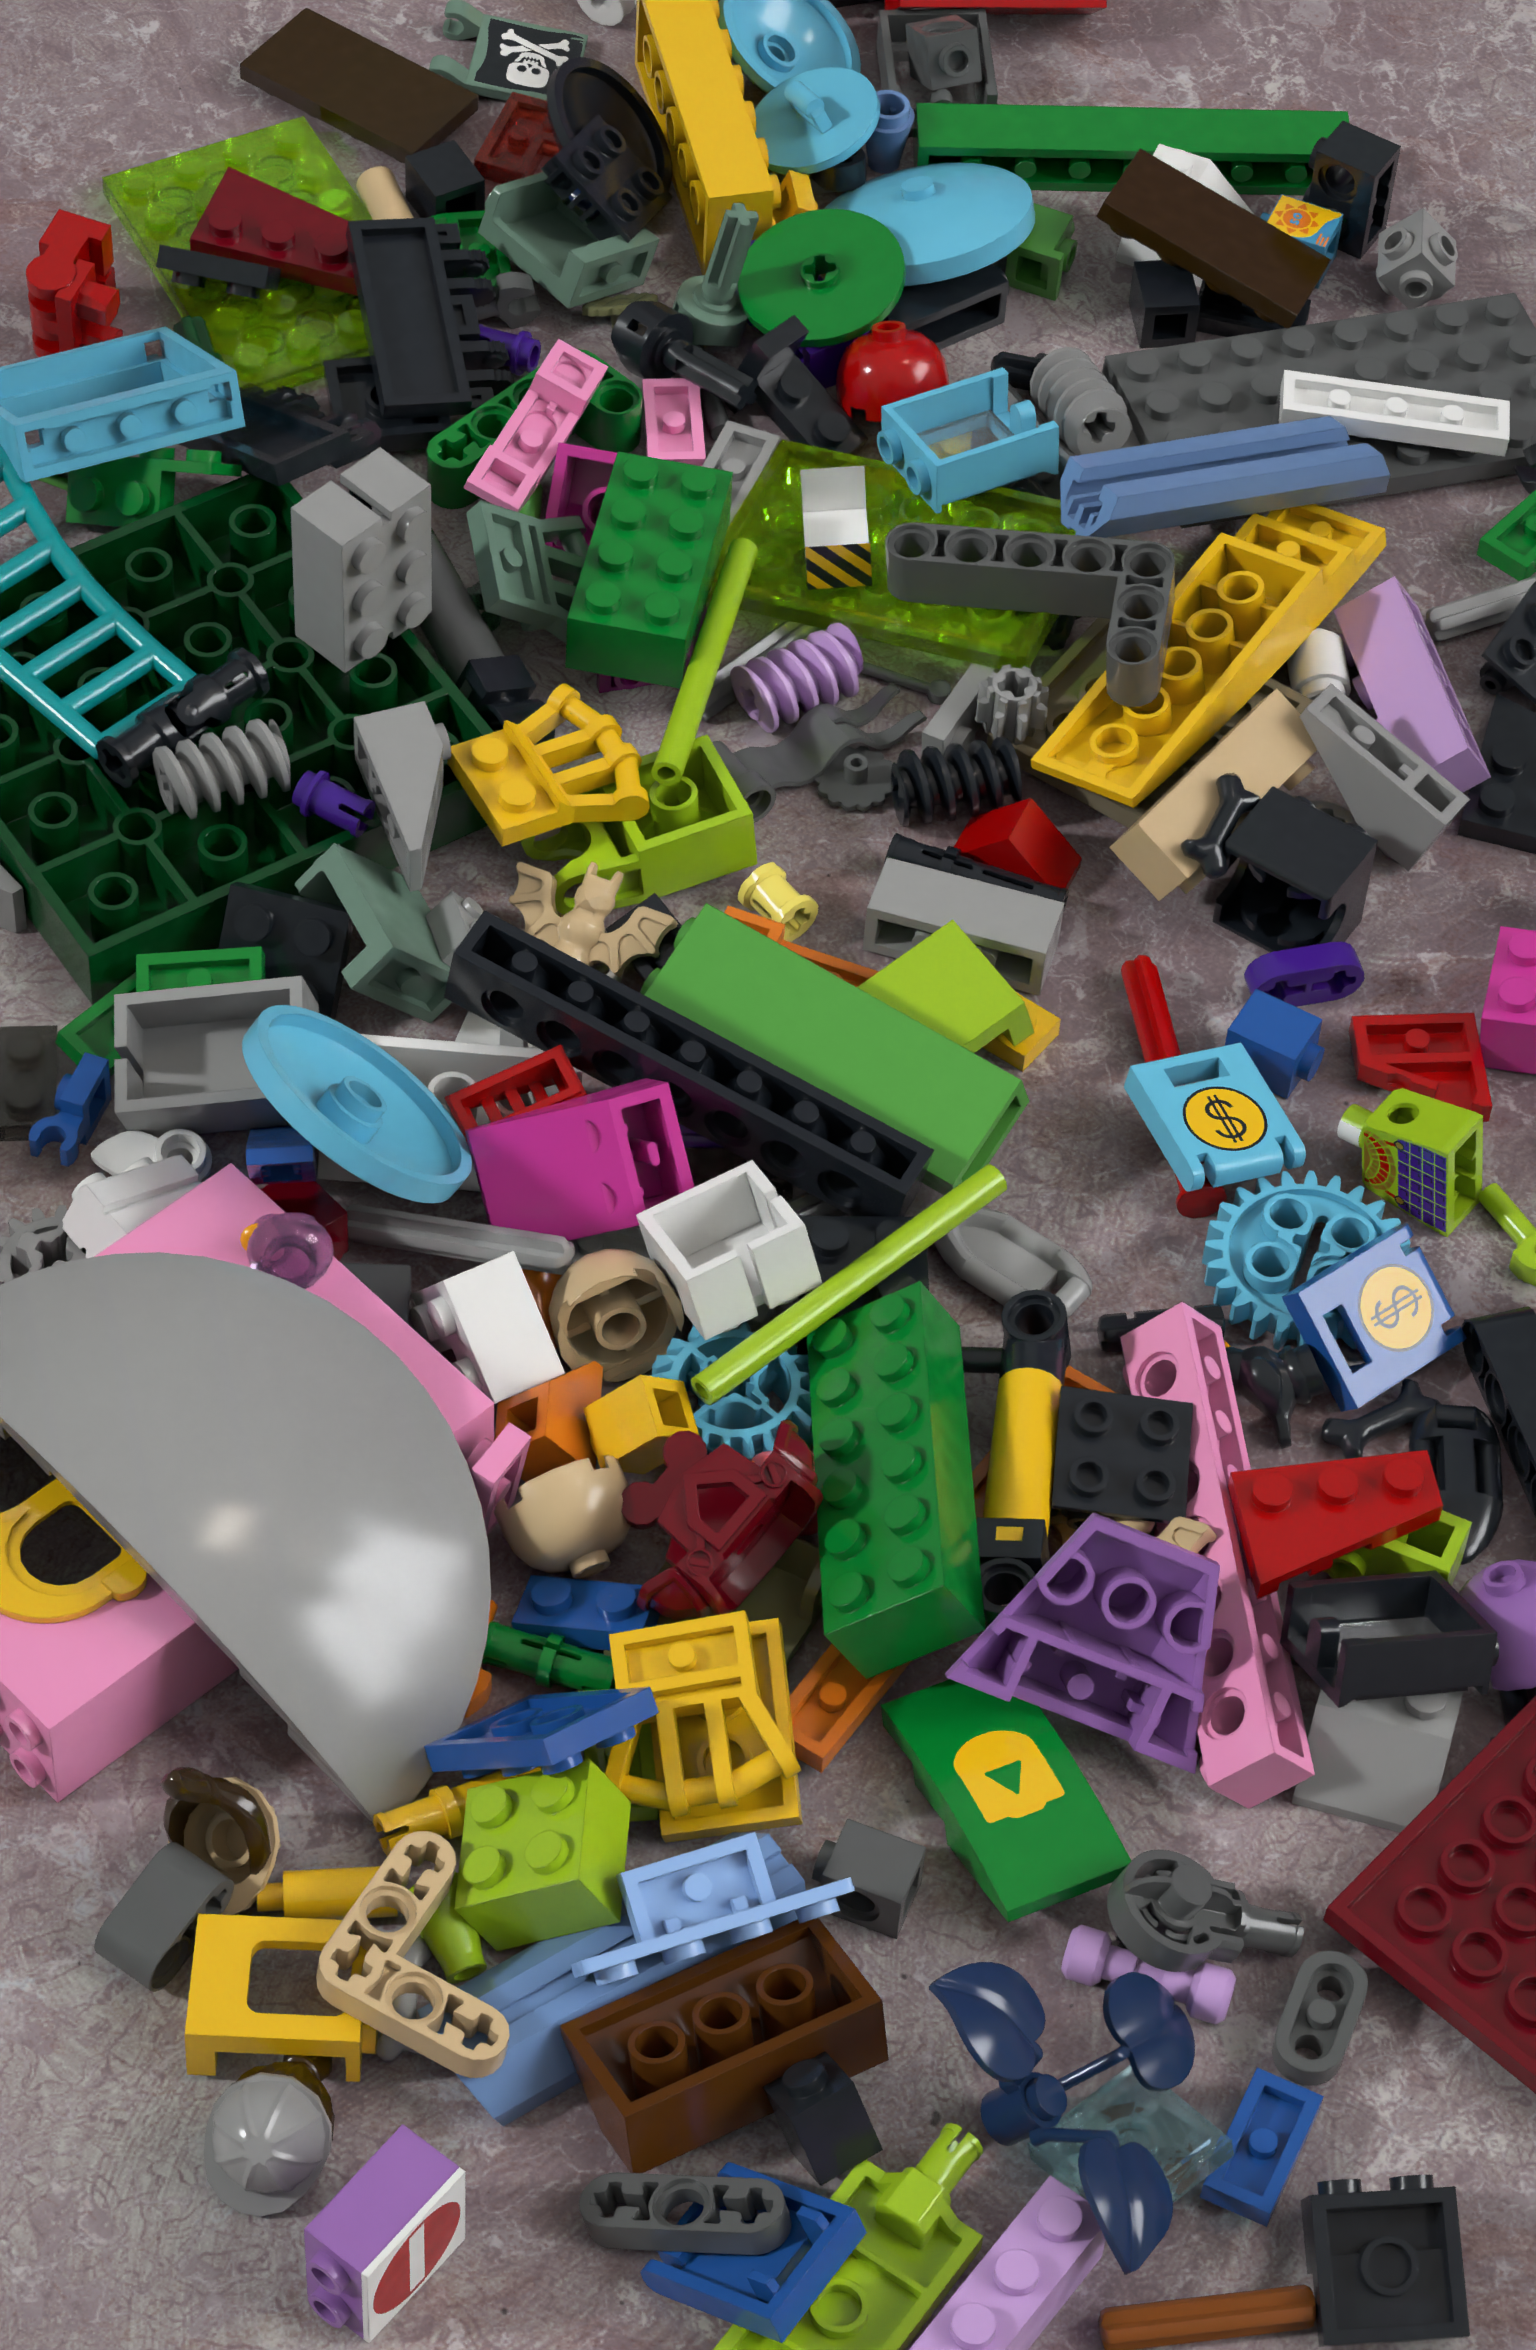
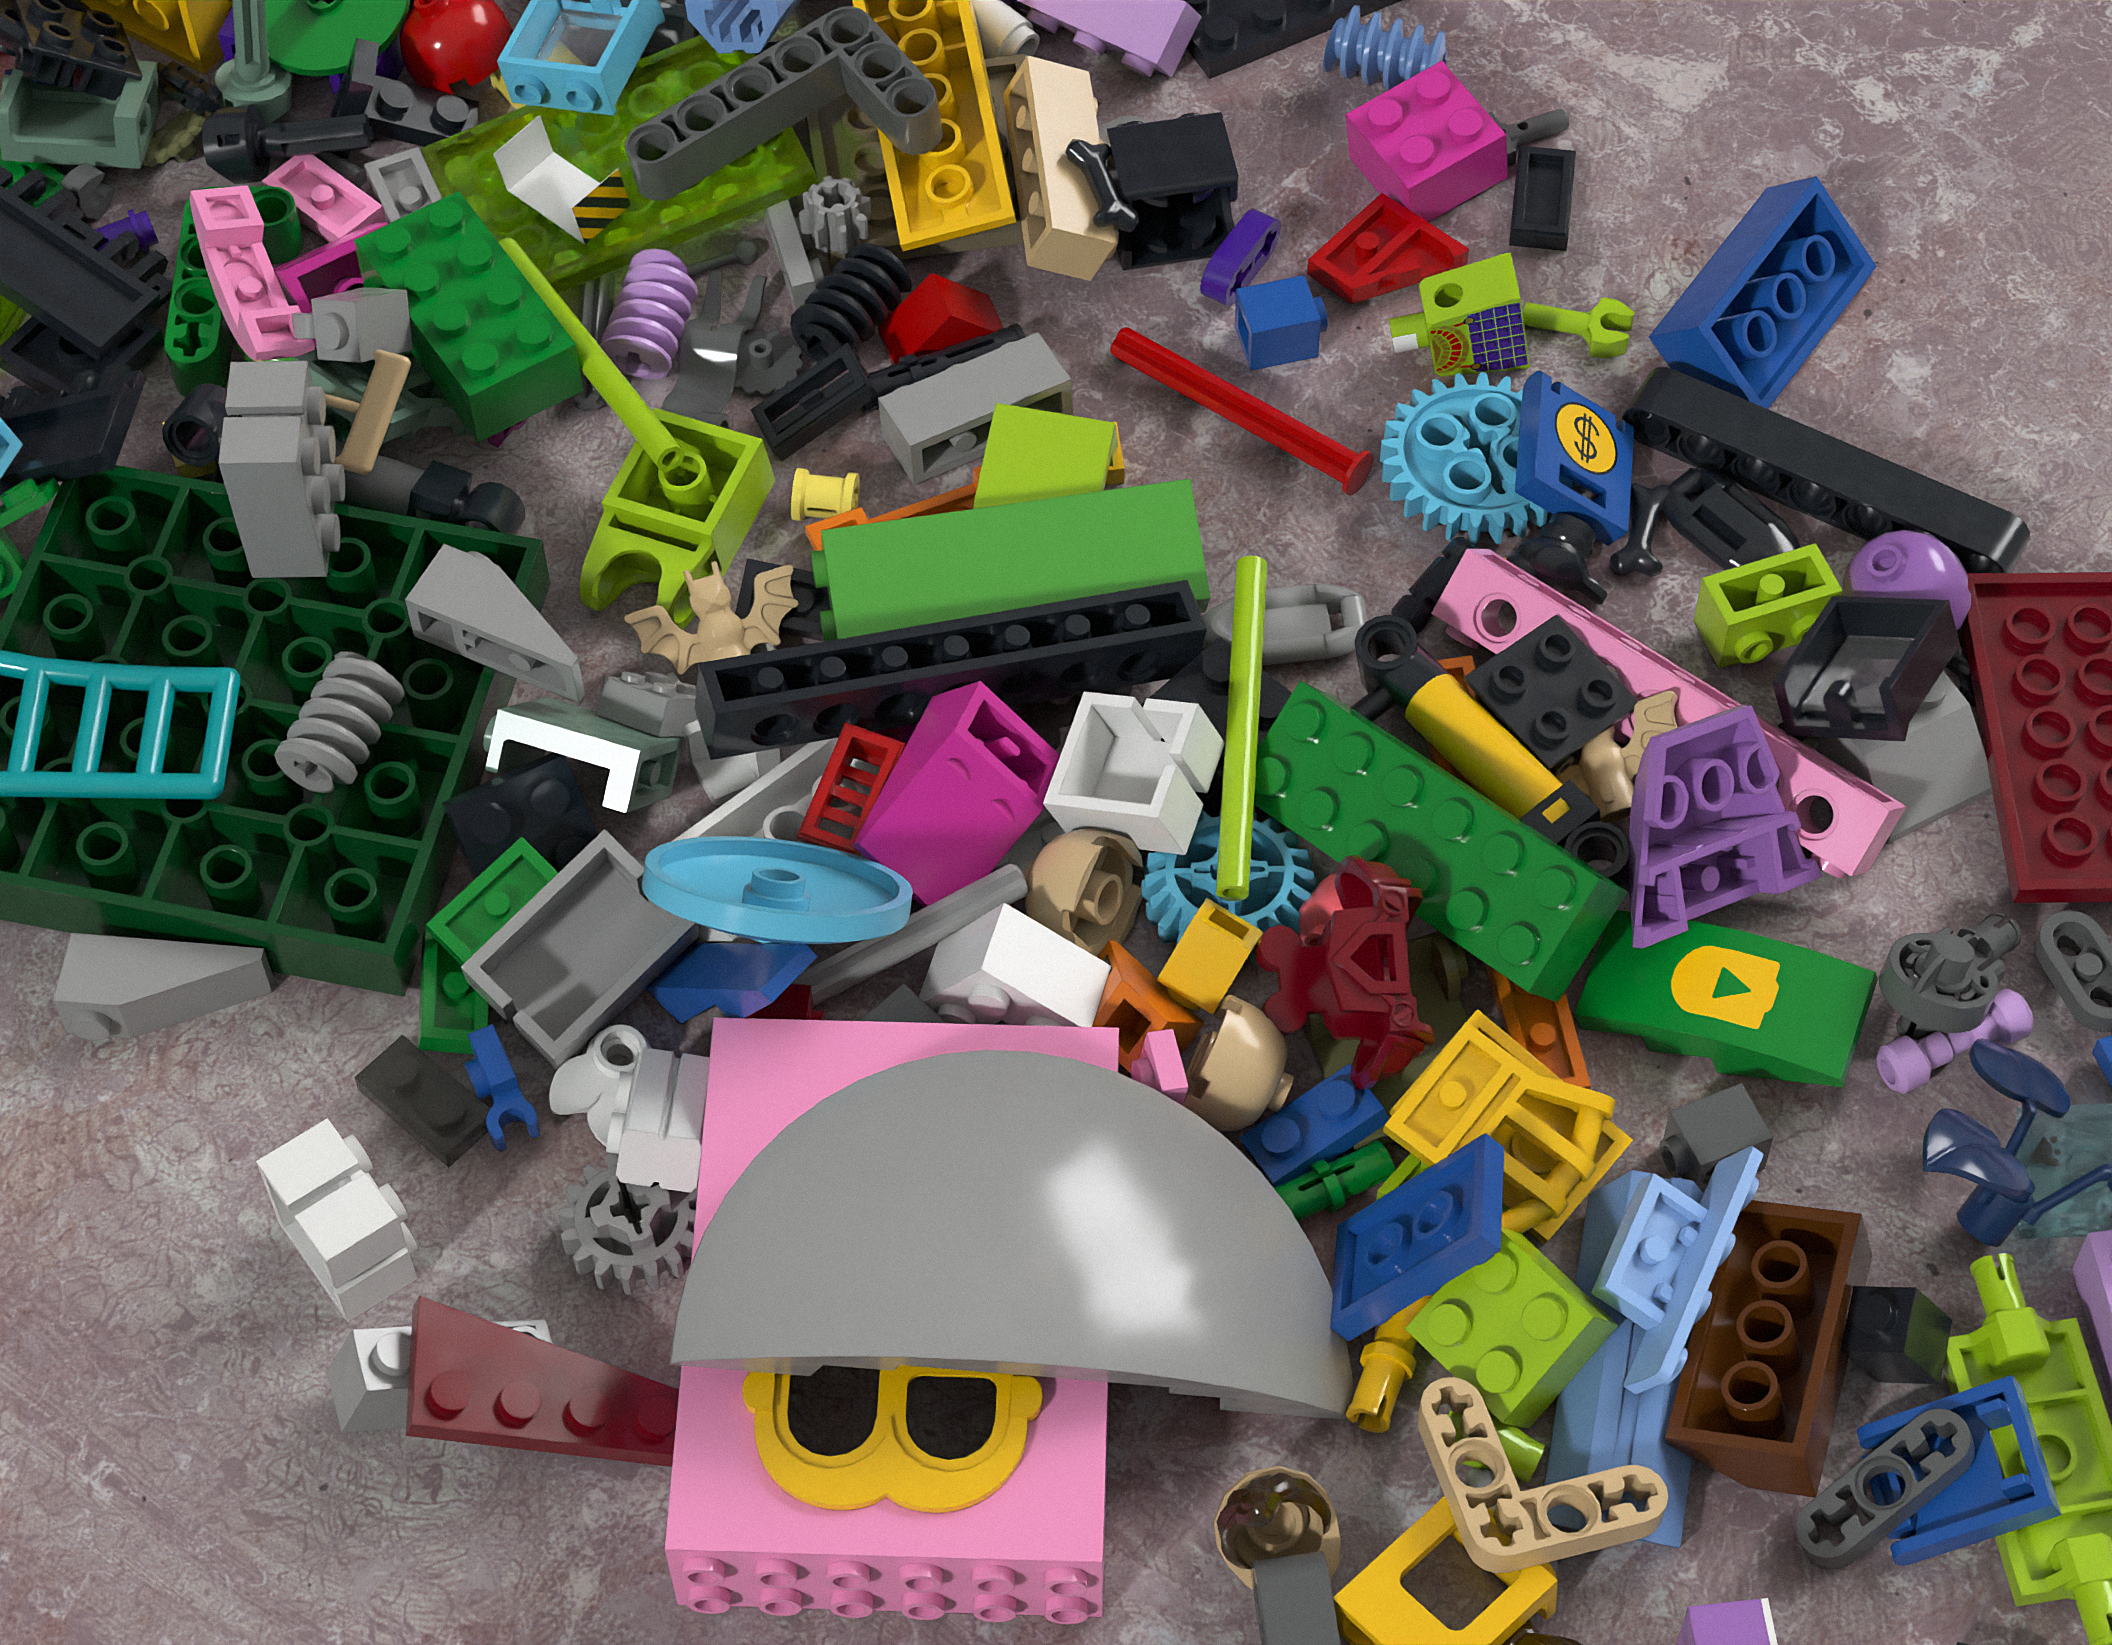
camera: 40 degrees left, 5 degrees up
black piece [96,647,270,788] -> none
clear purple animal [240,1212,334,1289] -> none
yellow cylinder [257,1866,398,1920] -> none
dark purple pin [292,770,376,838] -> none
yellow plate [447,683,650,847] -> none
medium azure container [1124,1042,1306,1192] -> none
red wing [1228,1450,1443,1599] -> none
light grey slope [1299,684,1470,872] -> none
none -> black axle [157,61,220,116]
none -> tan piece [255,349,411,475]
none -> light grey brick [291,287,413,363]
none -> black tile [750,343,879,461]

